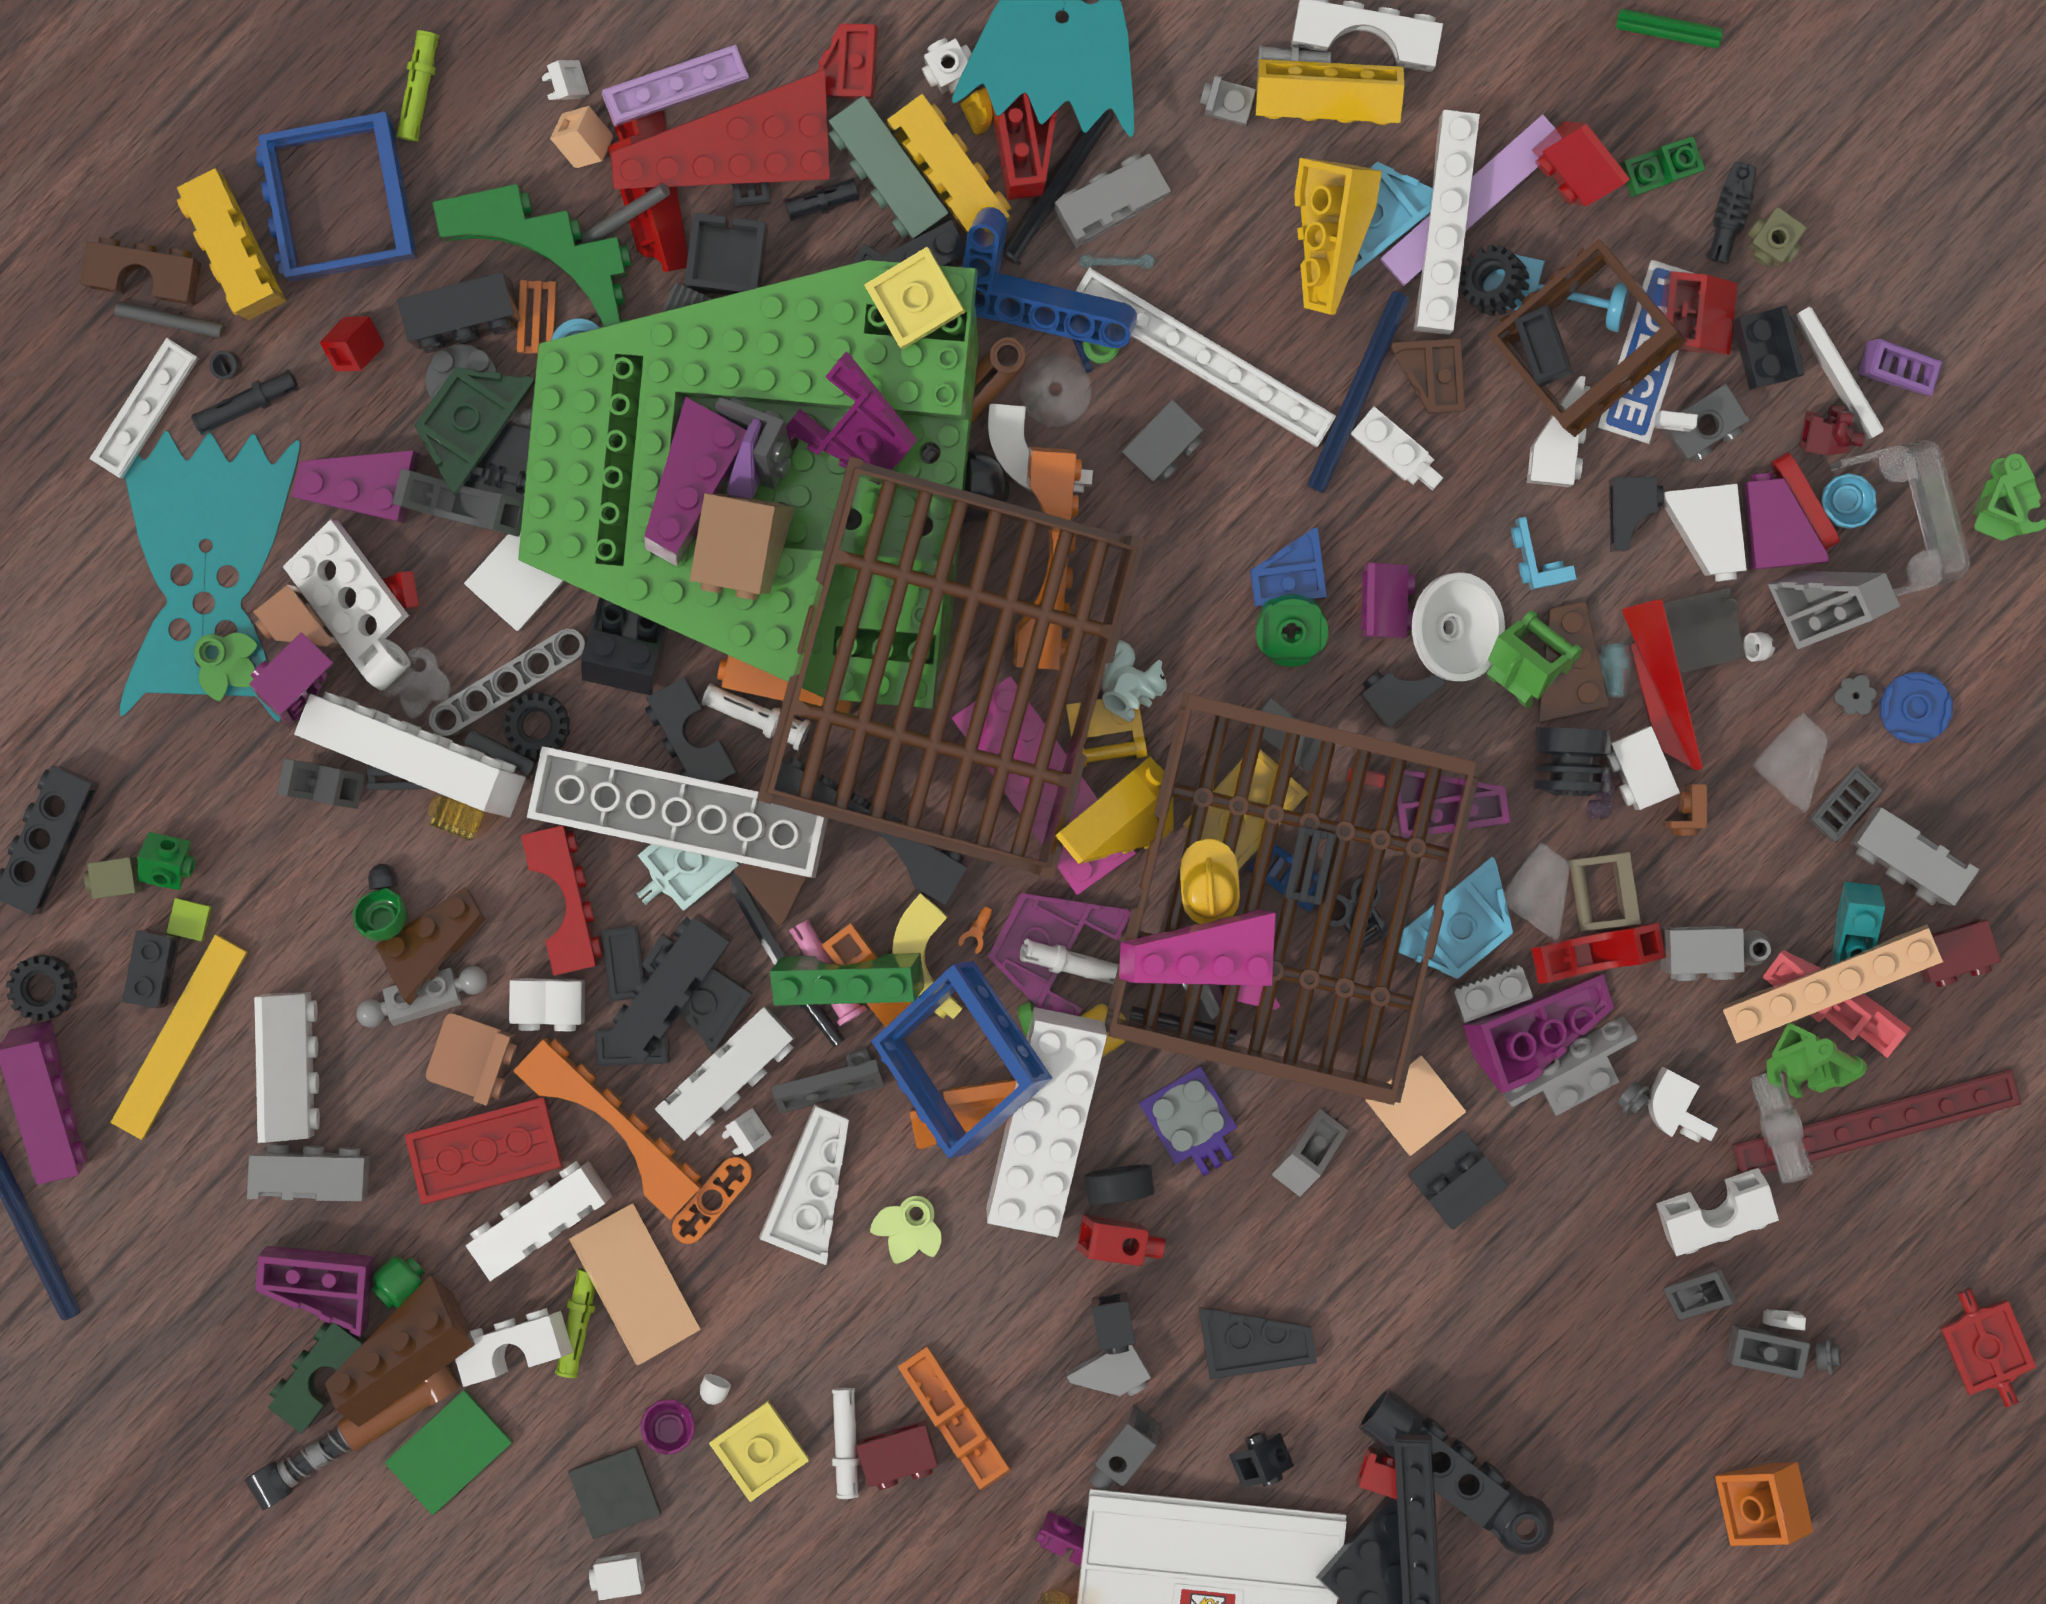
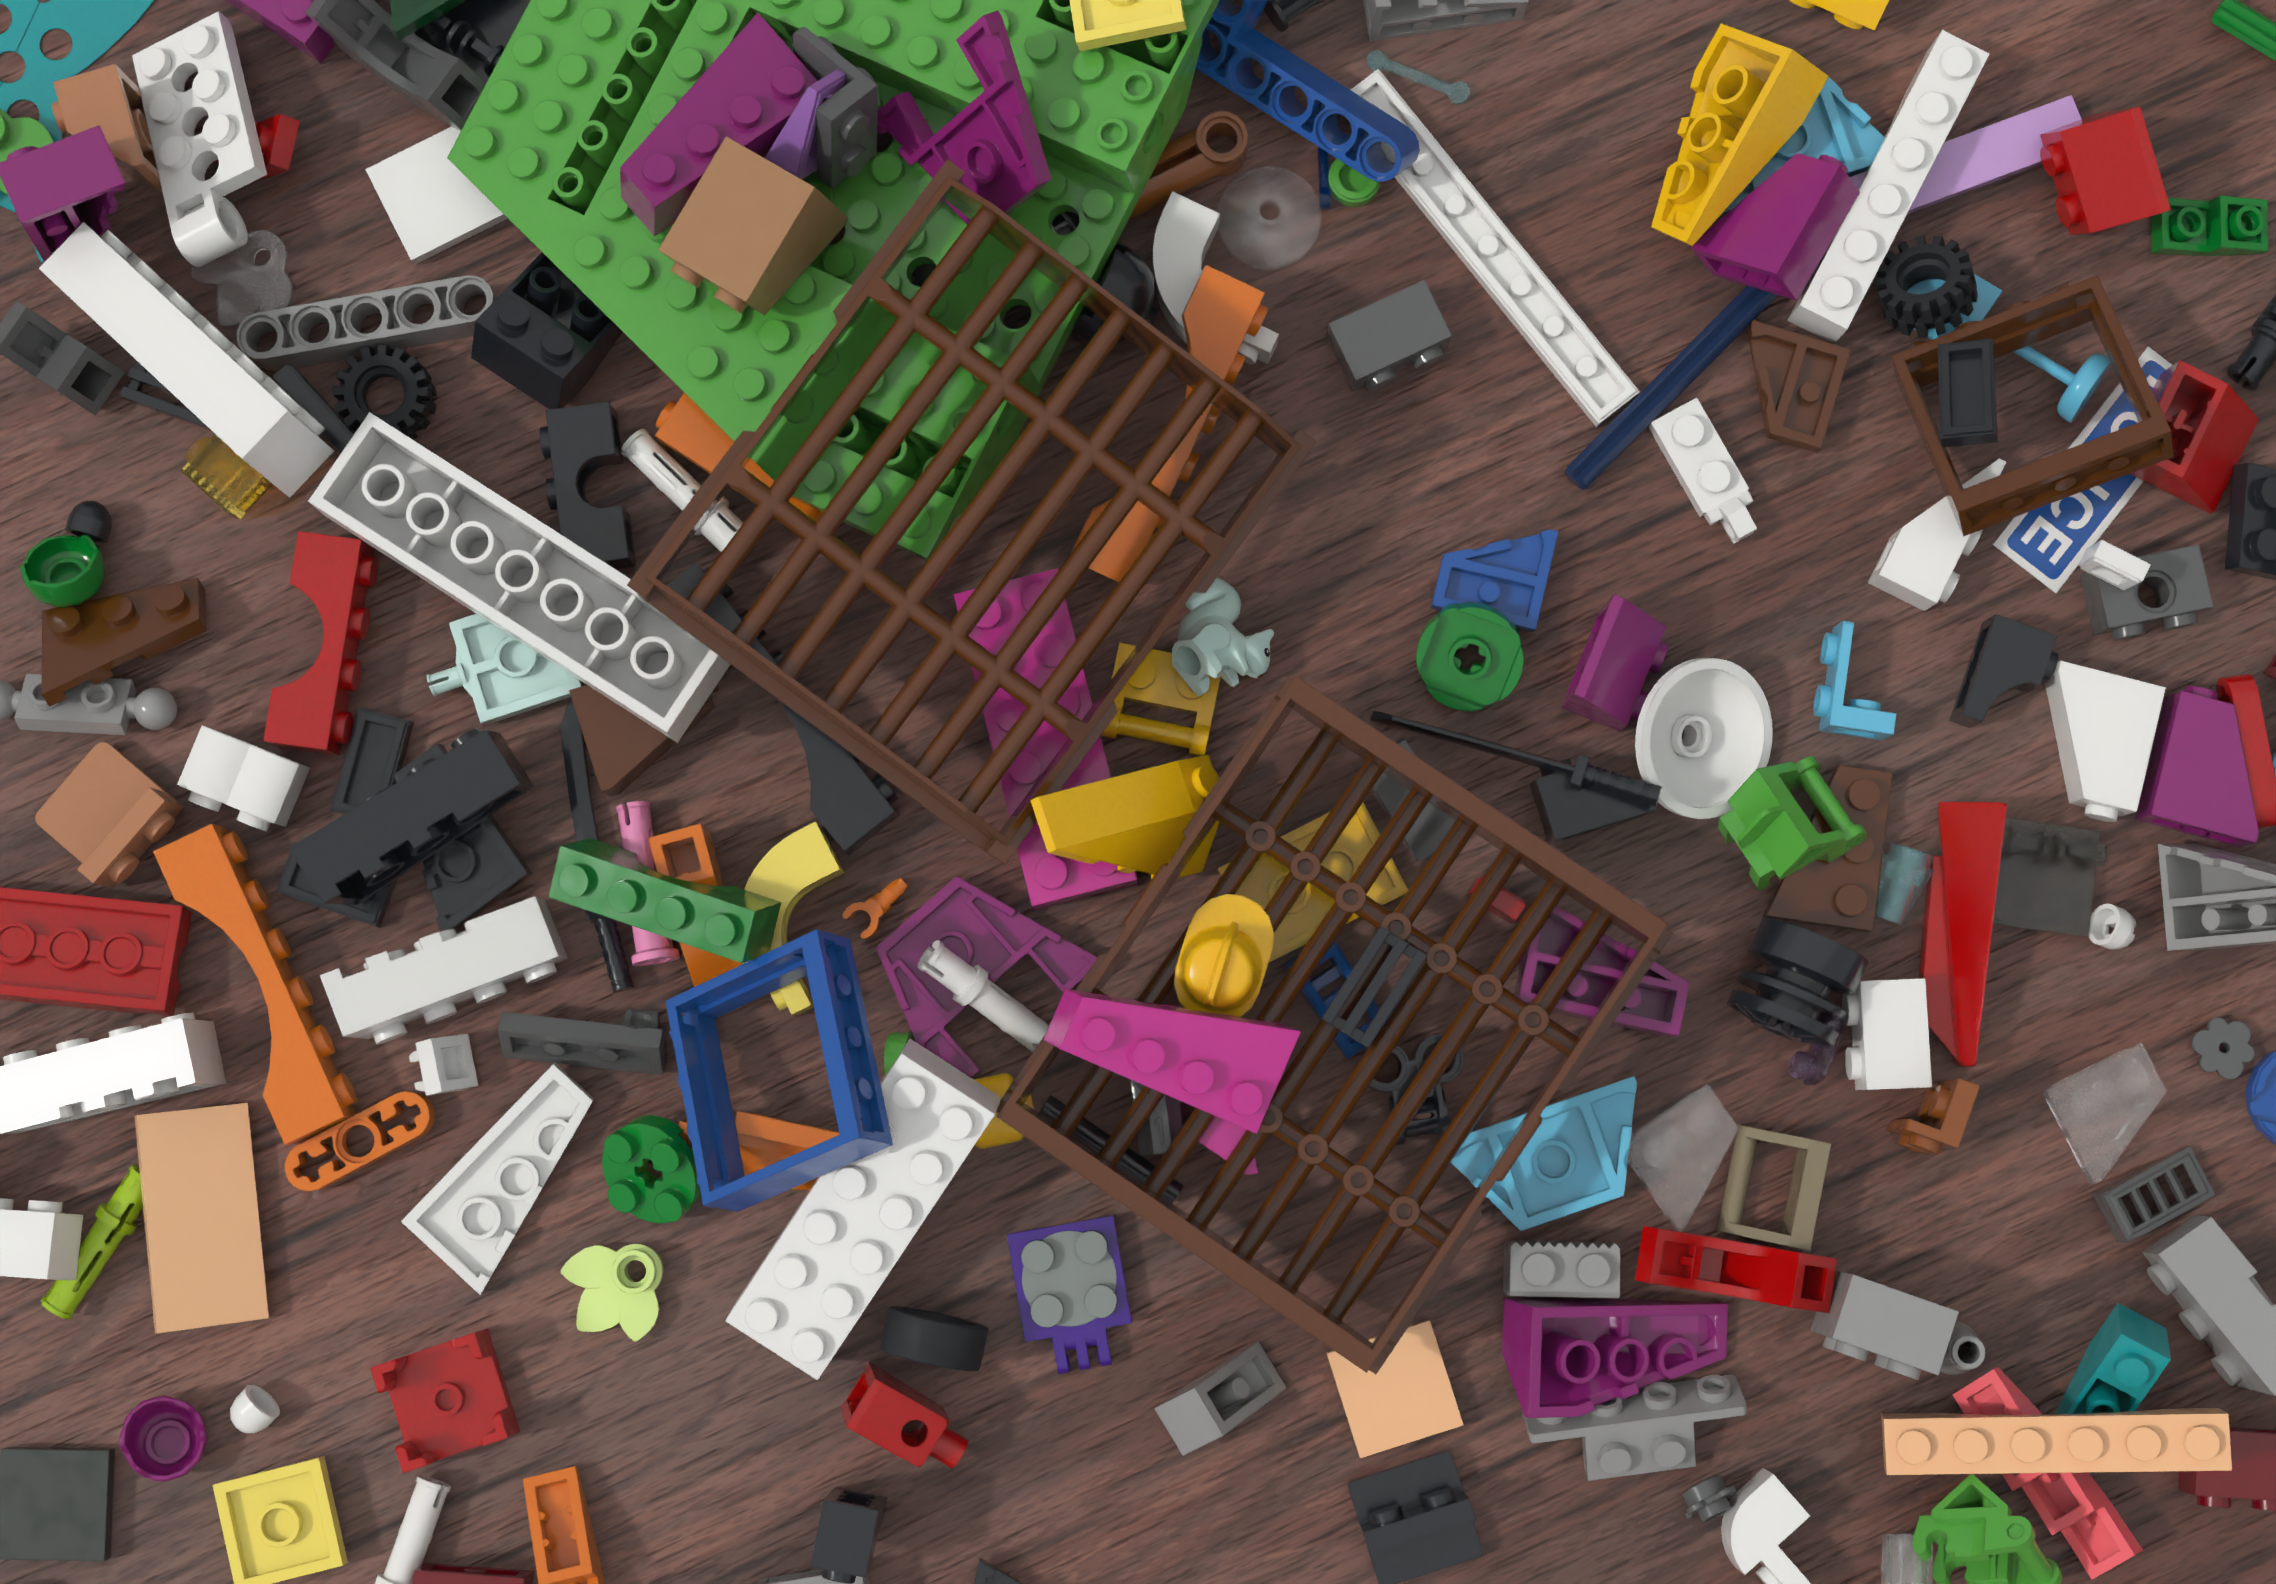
camera: 25 degrees right, 5 degrees down
none -> red panel [370,1328,520,1473]
none -> green plate [602,1115,701,1223]
none -> black sword [1371,711,1662,807]
none -> magenta slope [1692,153,1860,301]

